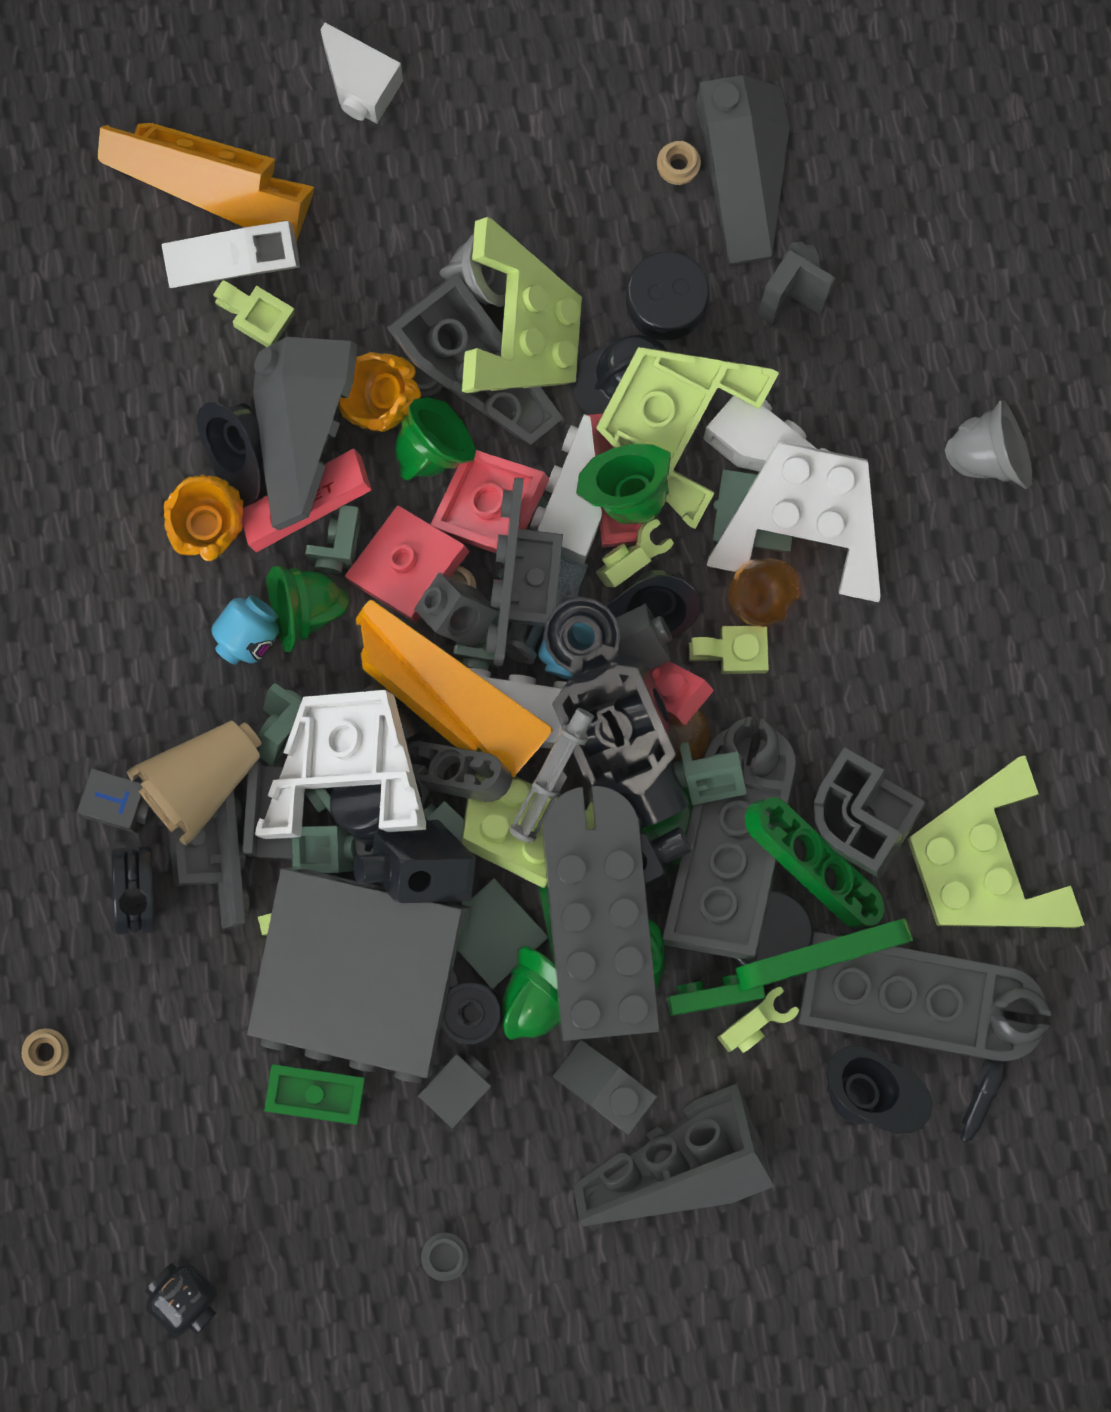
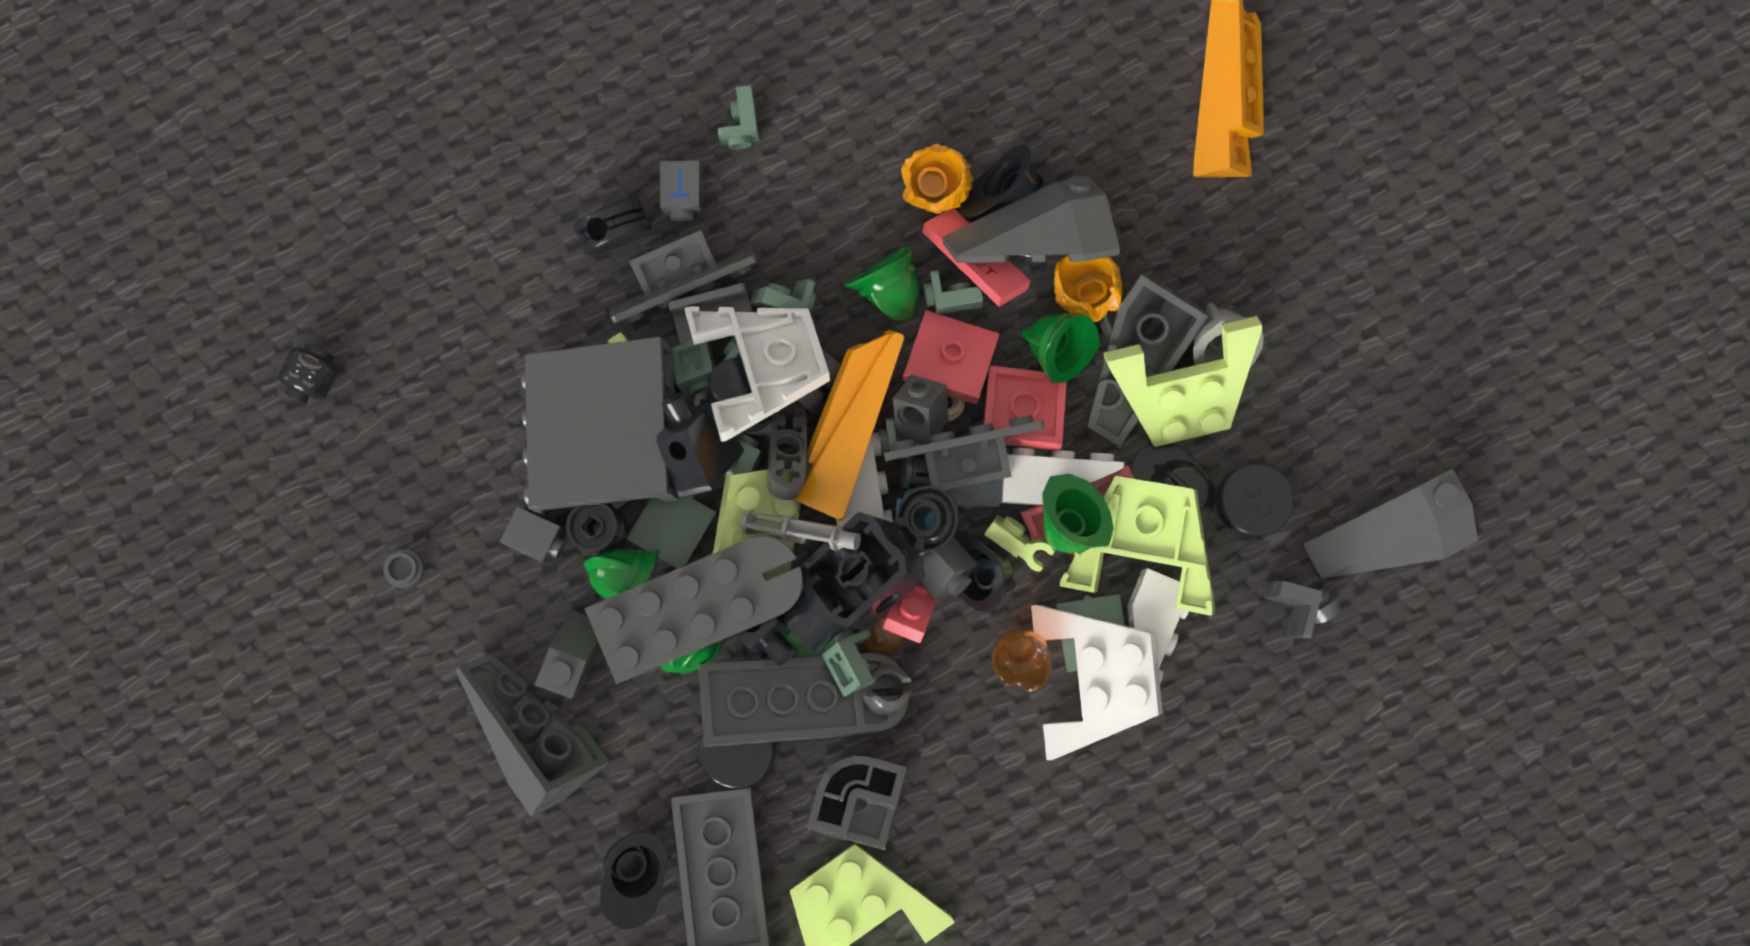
camera: 80 degrees right, 5 degrees up
tan plate [21,1028,70,1076] -> none
tan cone [127,720,262,845] -> none
white slope [162,221,300,288] -> none
medium azure head [212,595,279,665] -> none
yellowish green plate [213,280,295,347] -> none
green plate [264,1064,366,1125] -> none
white slope [320,23,403,124] -> none
tan plate [657,141,701,185] -> none
green plate [667,974,765,1017] -> none
yellowish green plate [689,626,769,674] -> none
yellowish green plate [717,987,799,1053] -> none
green beam [735,918,913,991] -> none
green beam [745,797,884,929] -> none
light grey piece [944,400,1033,489] -> none
none -> sand green bracket [718,85,759,150]

